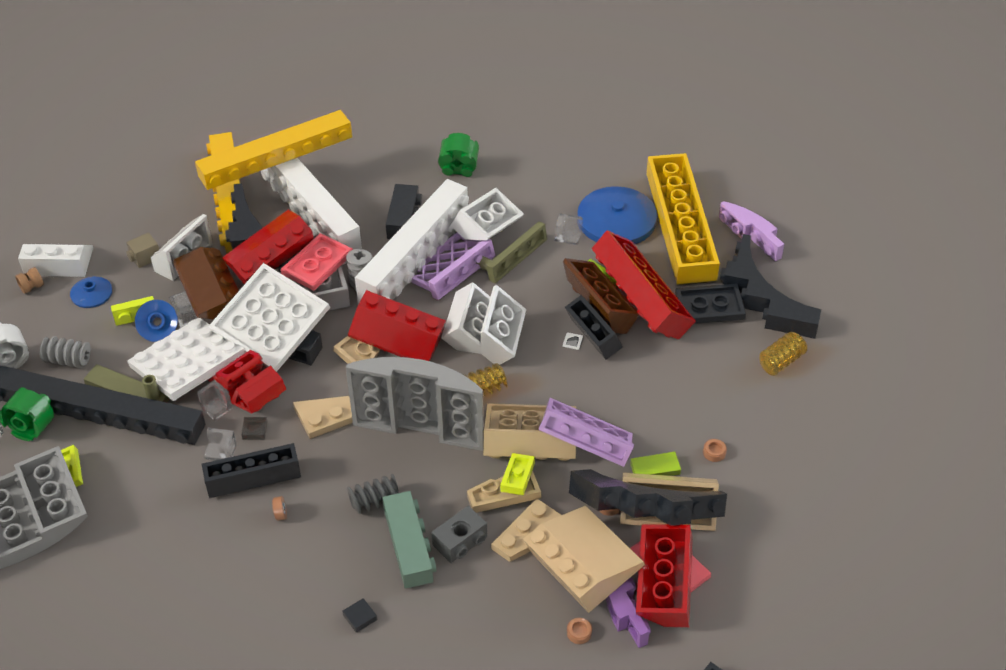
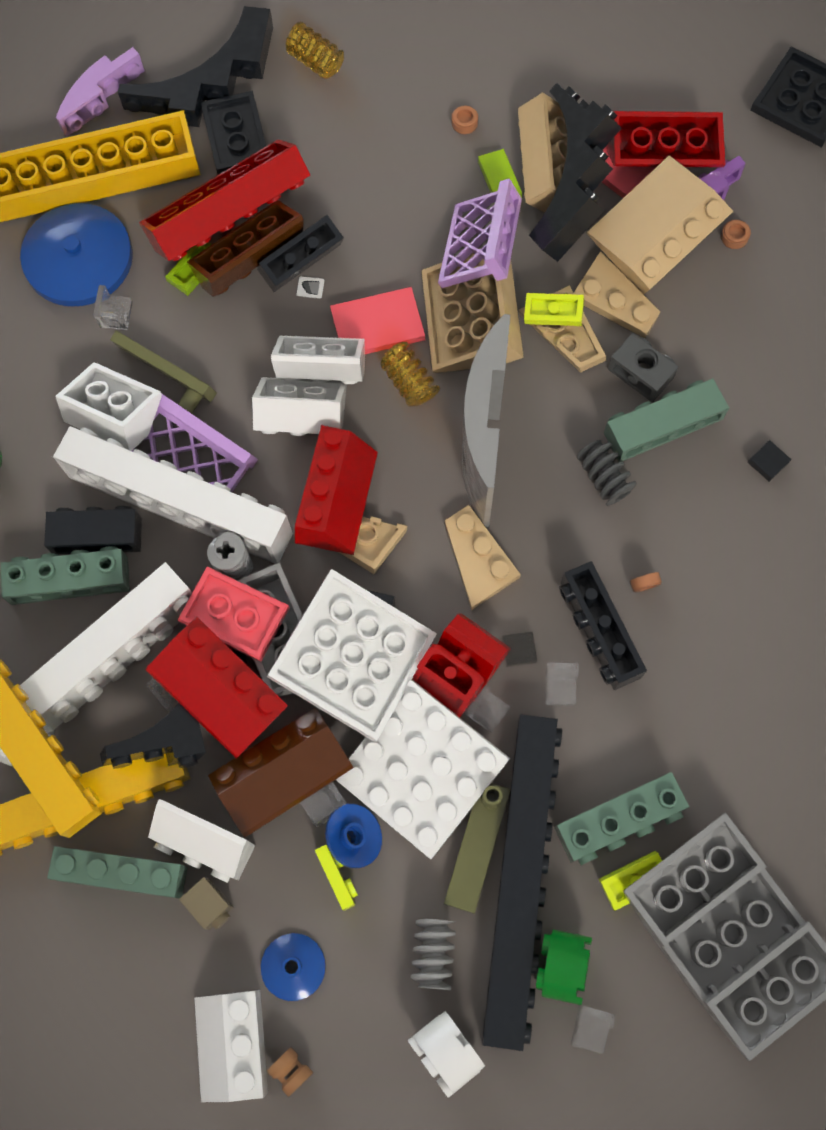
camera: 95 degrees left, 25 degrees up
none -> sand green brick [1,546,130,605]
none -> sand green brick [47,846,188,899]
none -> coral tile [330,287,425,354]
none -> sand green brick [554,772,689,865]

